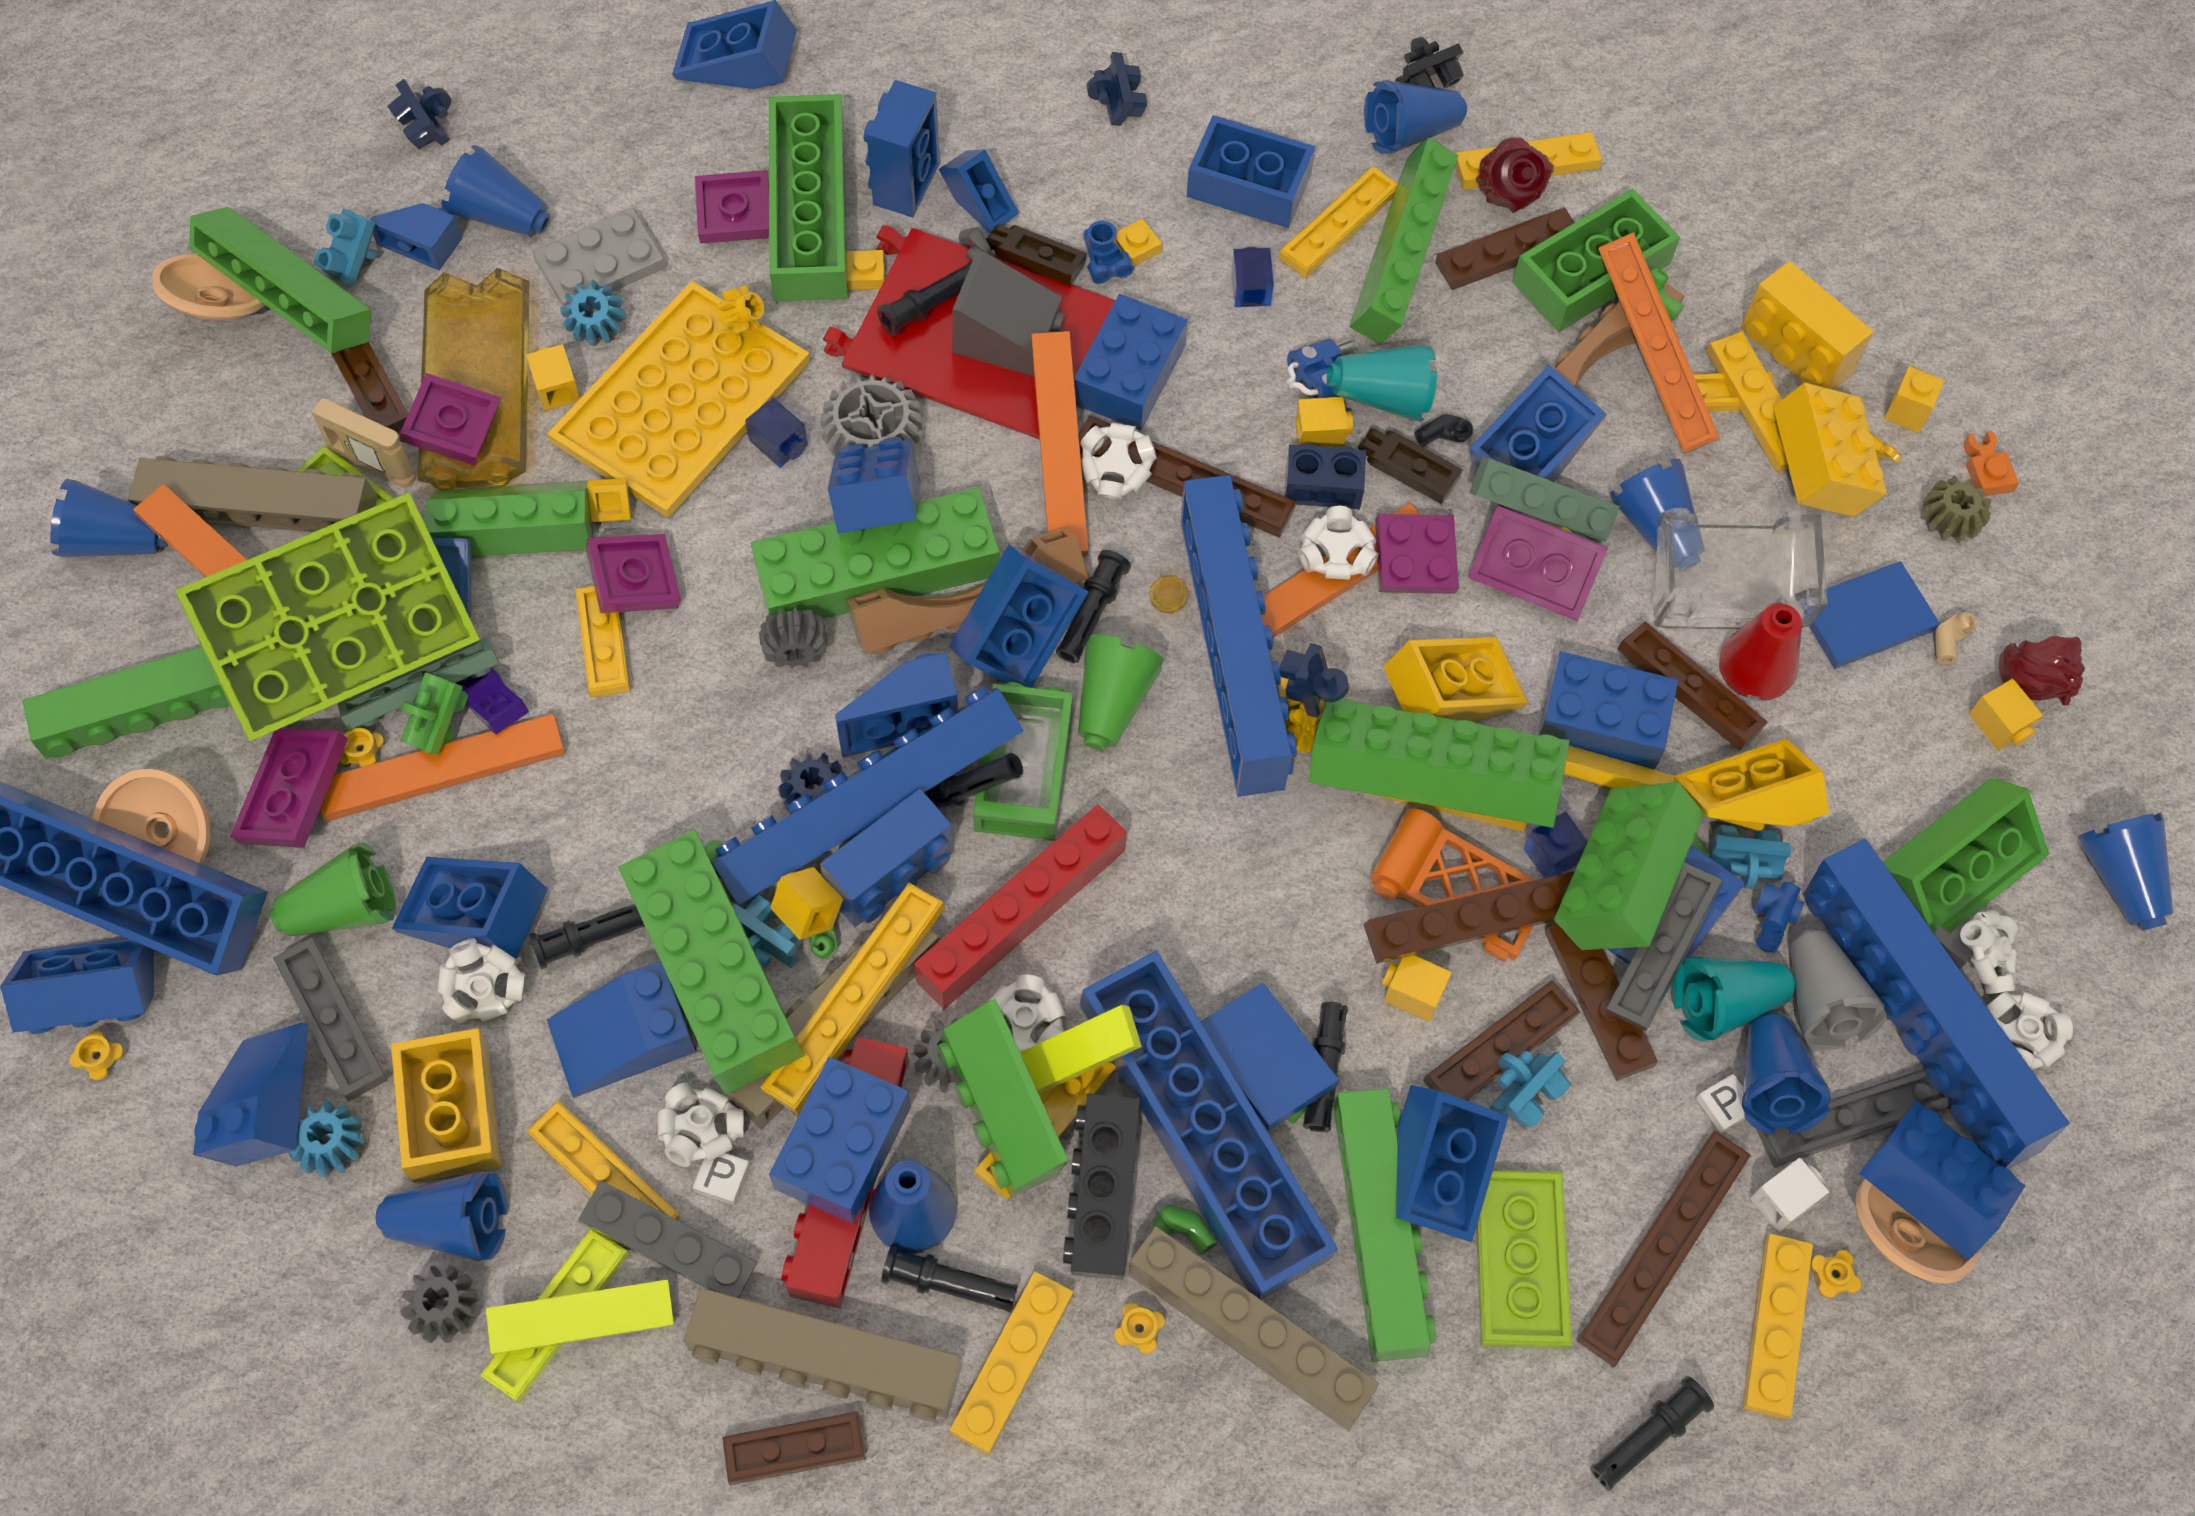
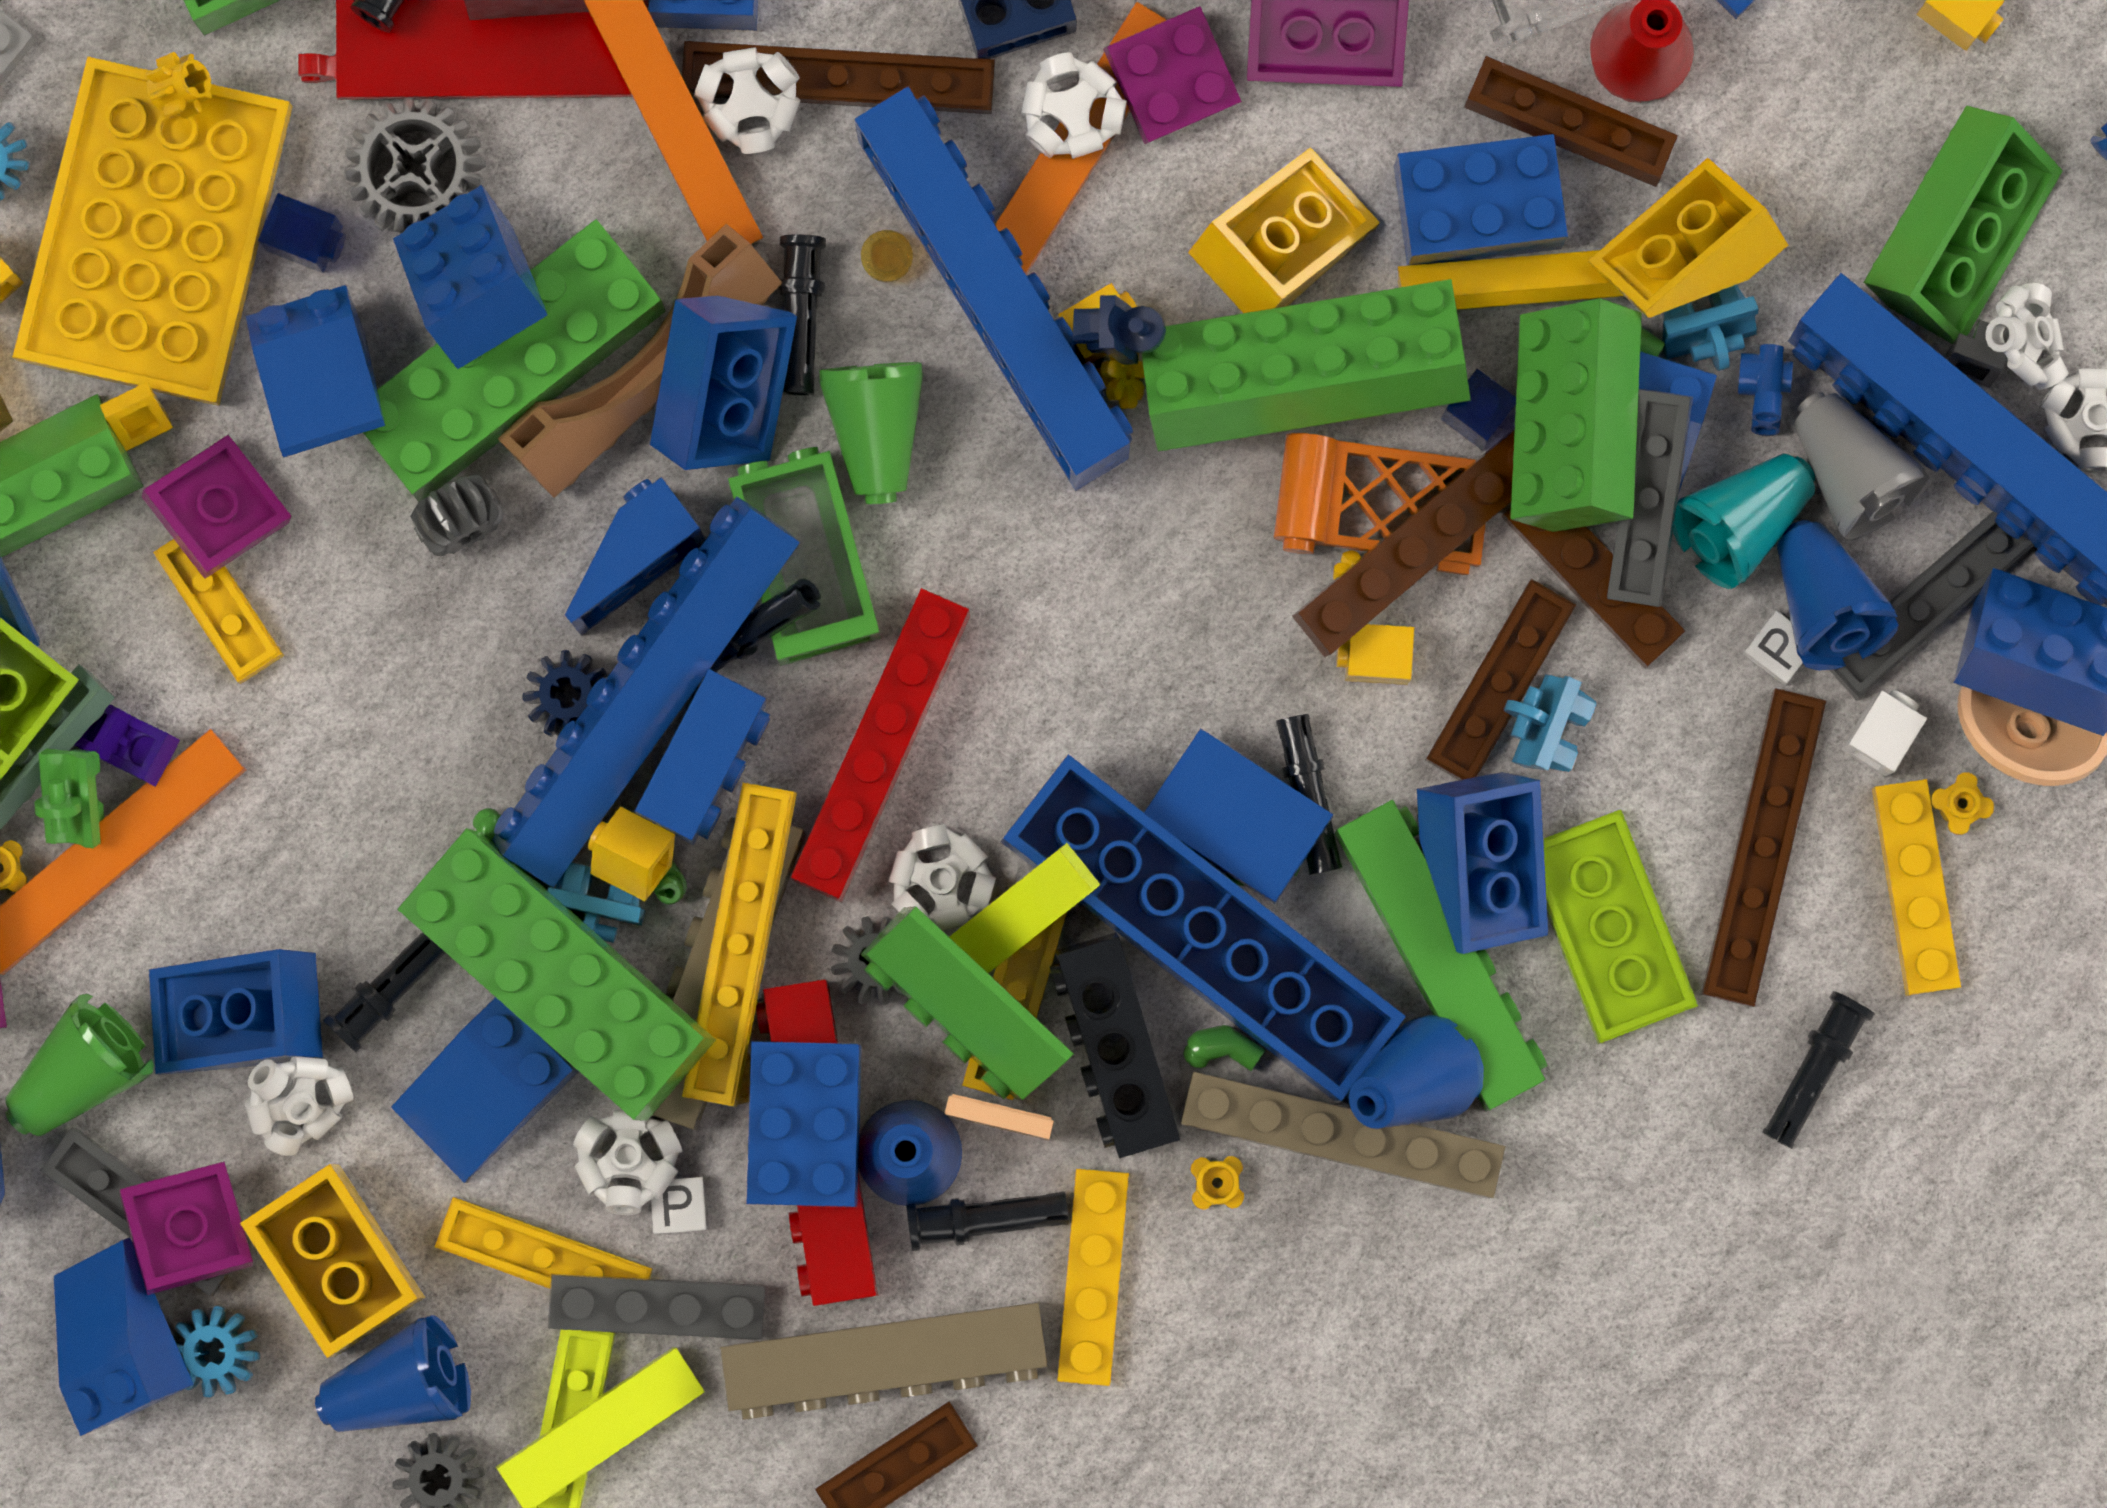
camera: 20 degrees left, 20 degrees up
none -> magenta plate [120,1161,253,1295]
none -> blue slope [246,285,385,458]
none -> light nougat tile [945,1094,1054,1141]
none -> blue cone [1349,1015,1484,1129]

